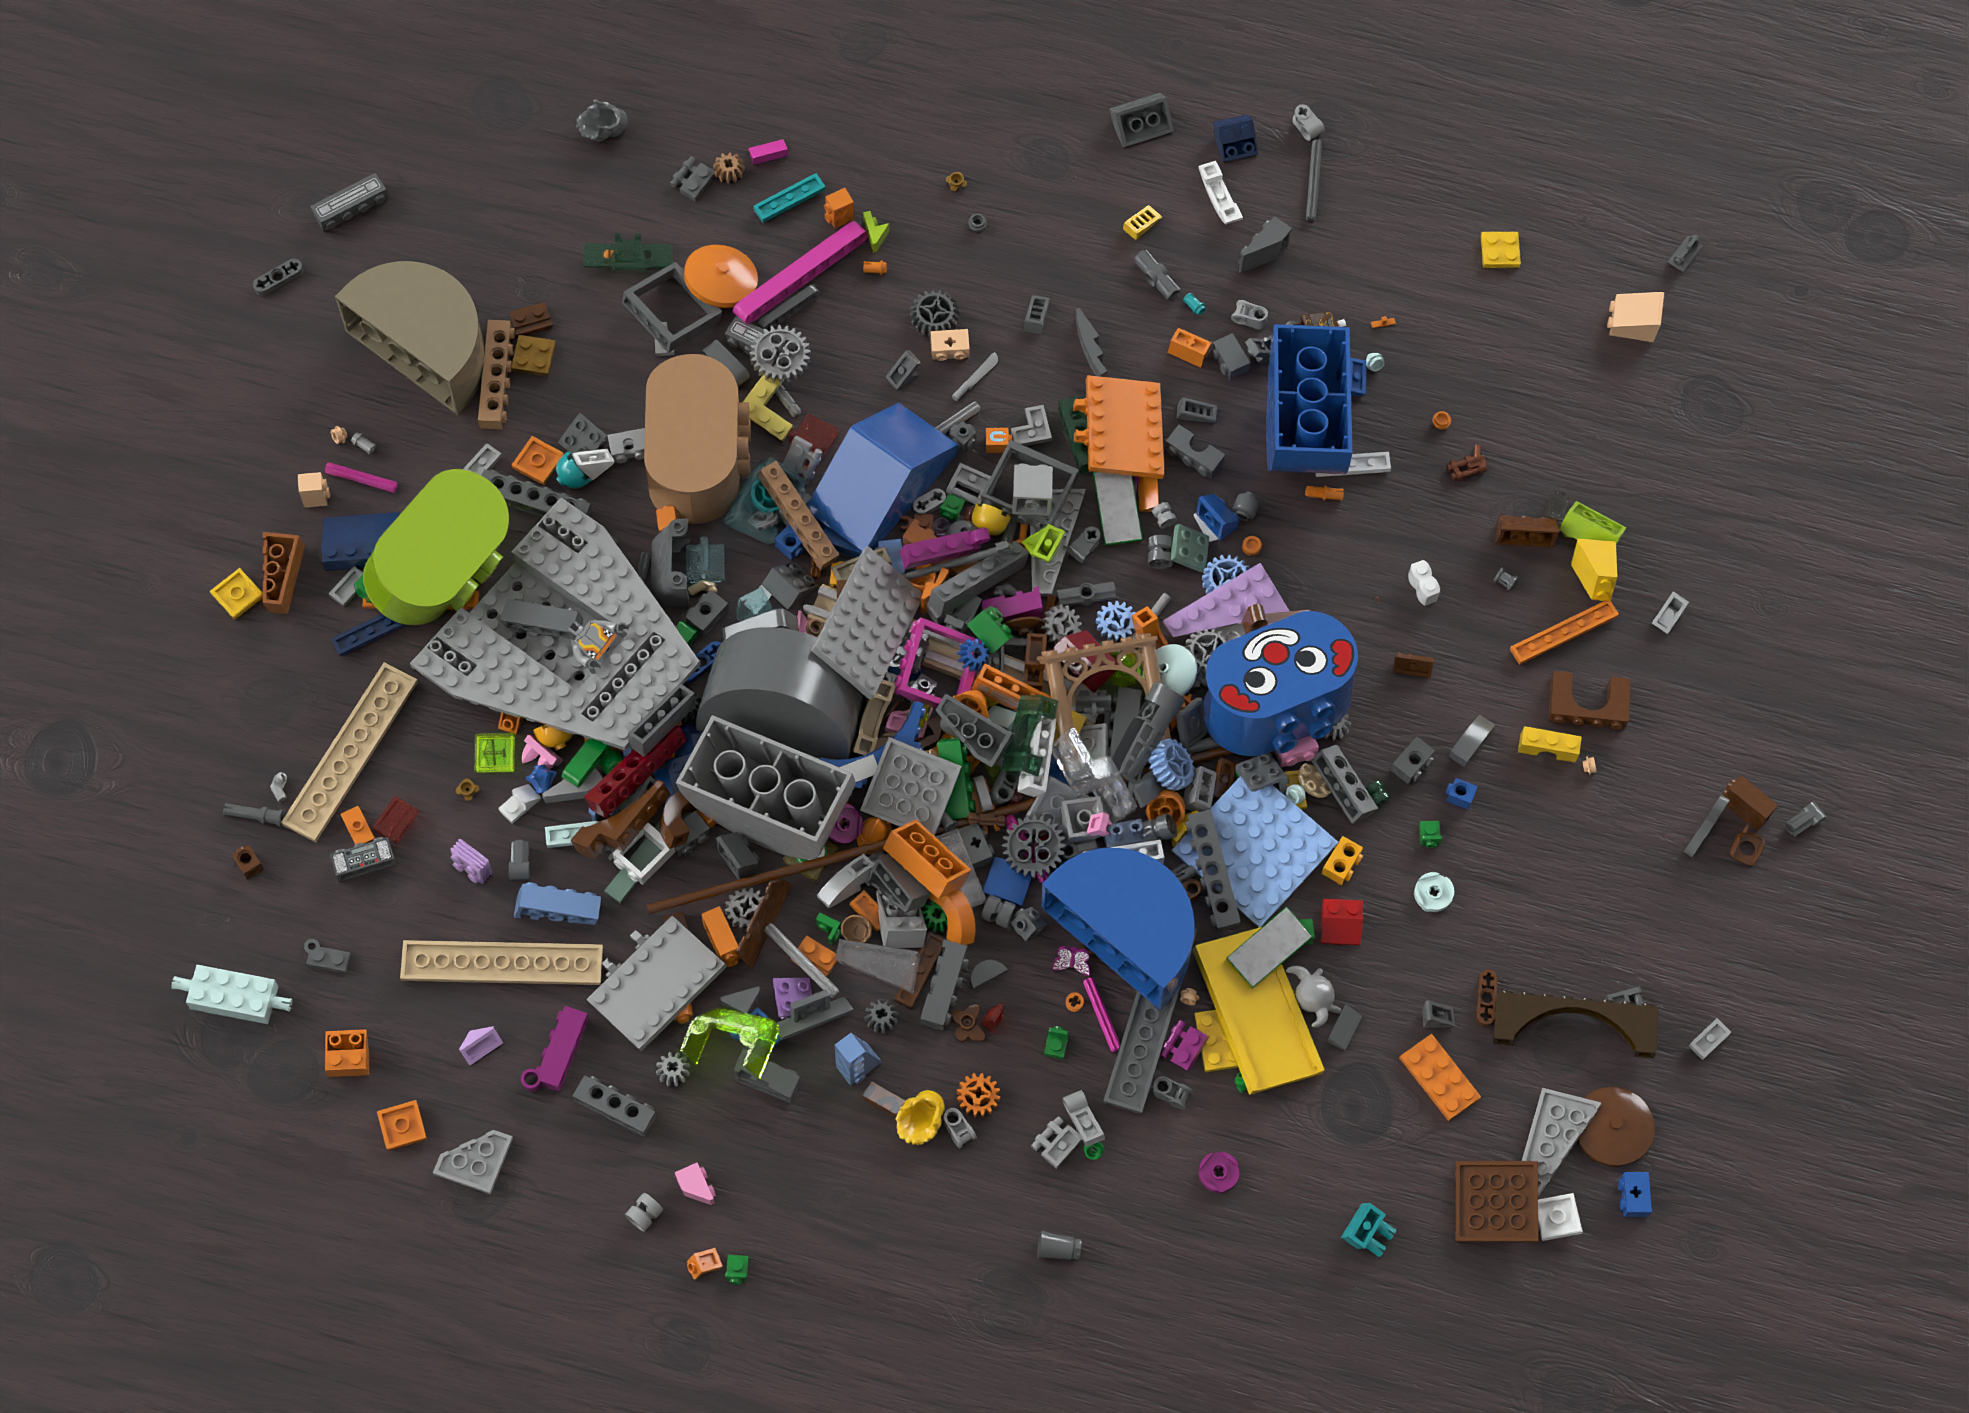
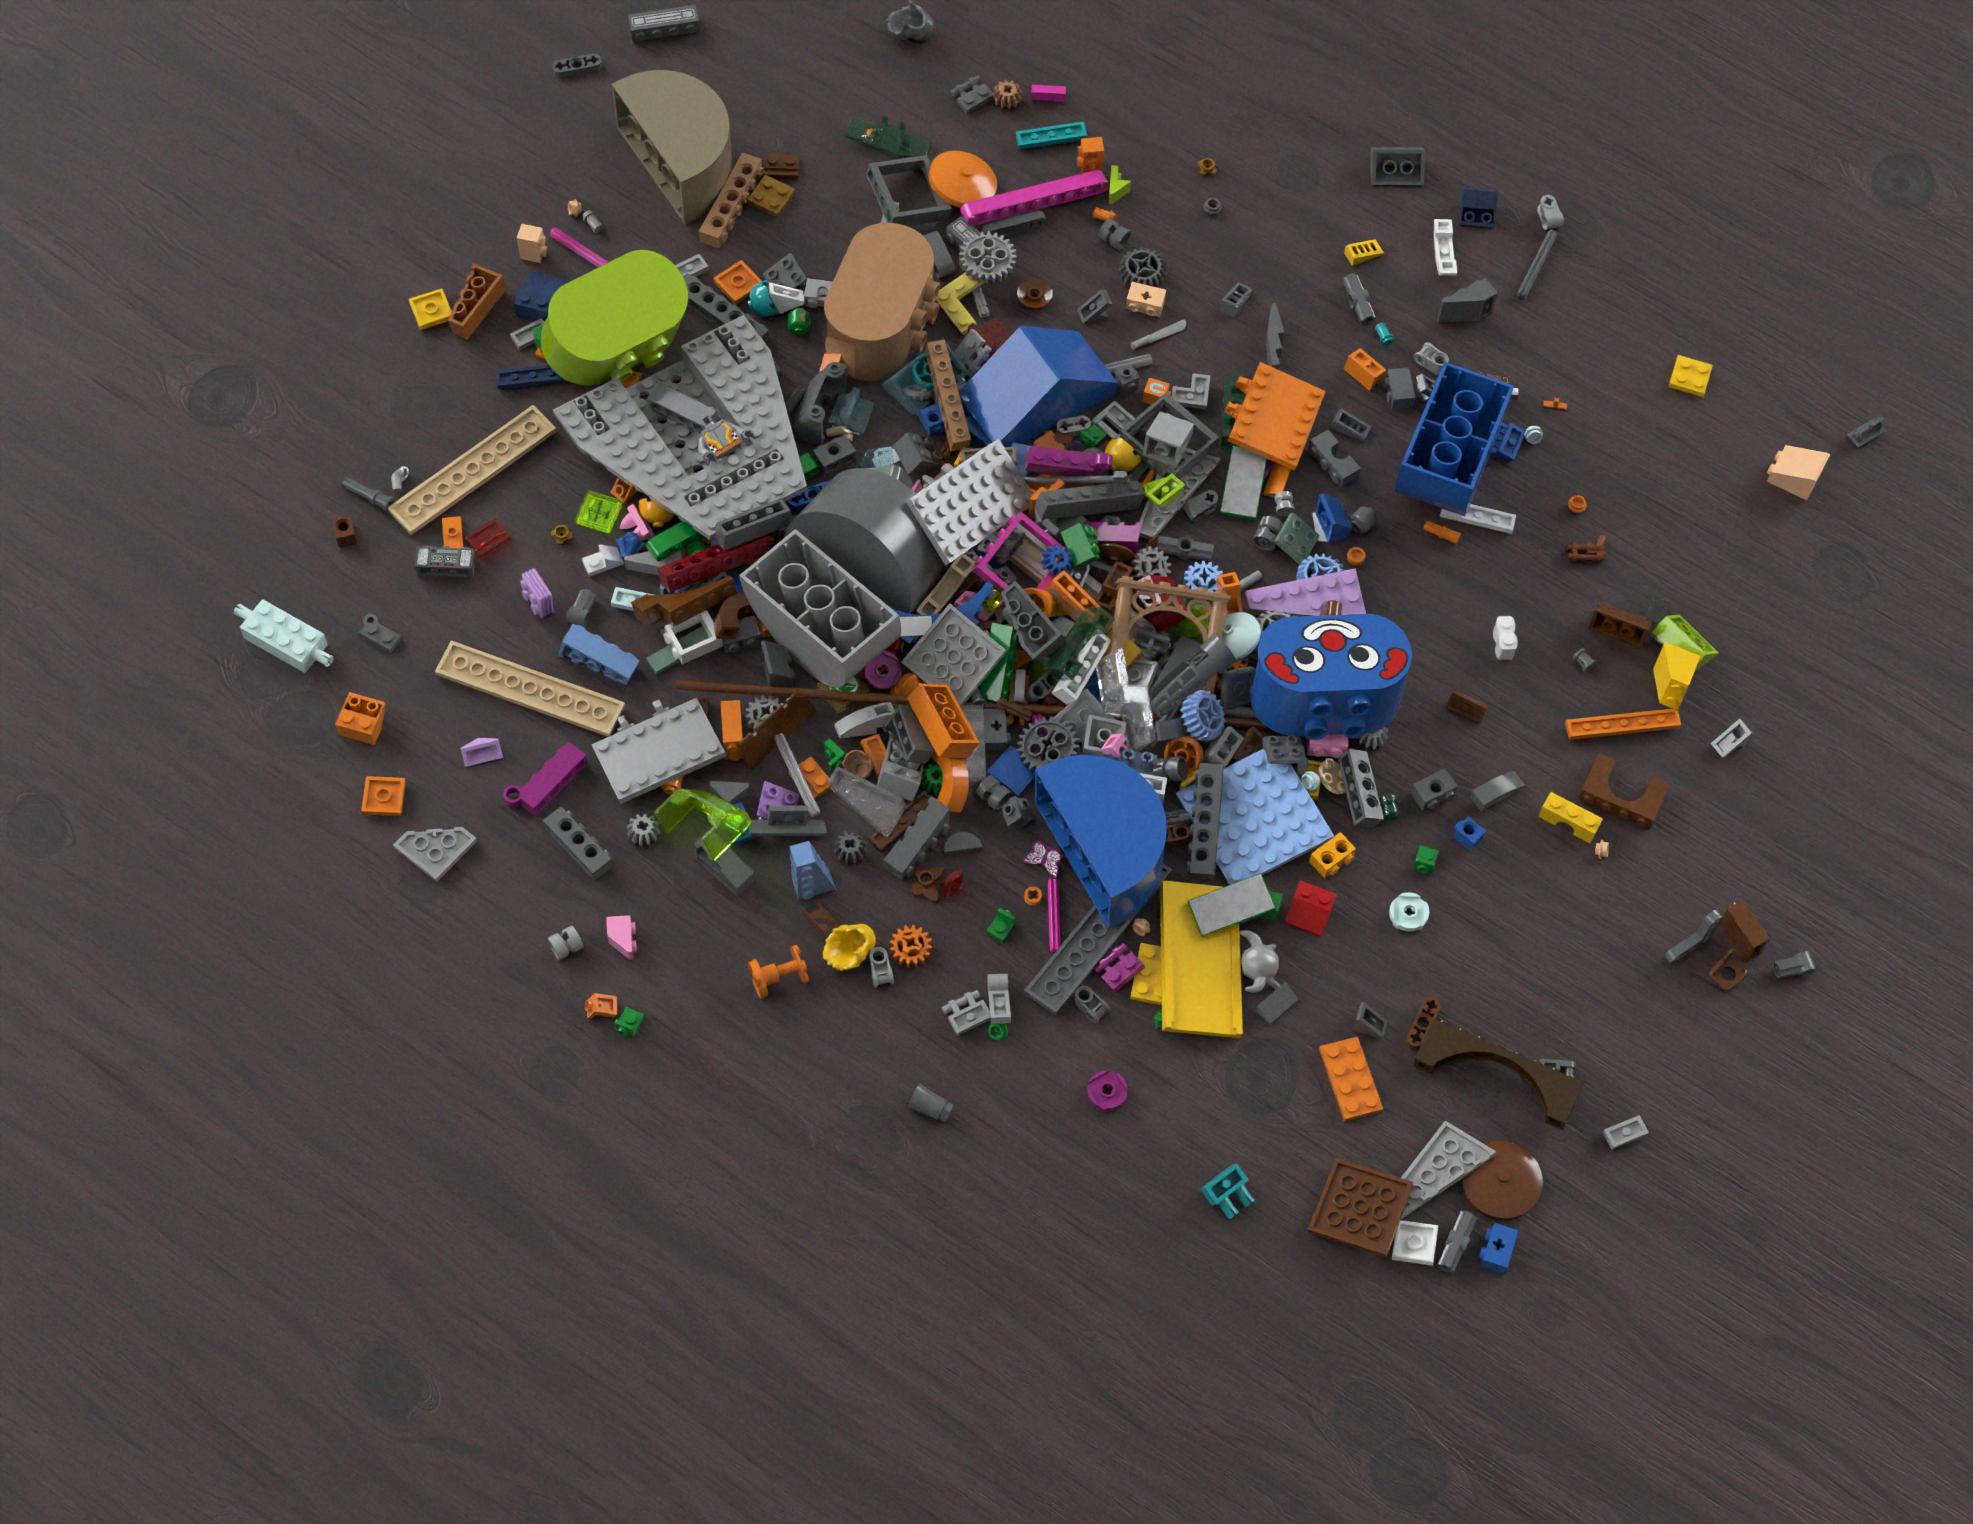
camera: 20 degrees right, 5 degrees down
none -> orange piece [748,945,809,999]
none -> green head [788,308,811,336]
none -> reddish brown dish [1017,278,1053,309]
none -> dark grey wheel [1098,218,1131,250]
none -> dark grey piece [1437,1211,1477,1273]

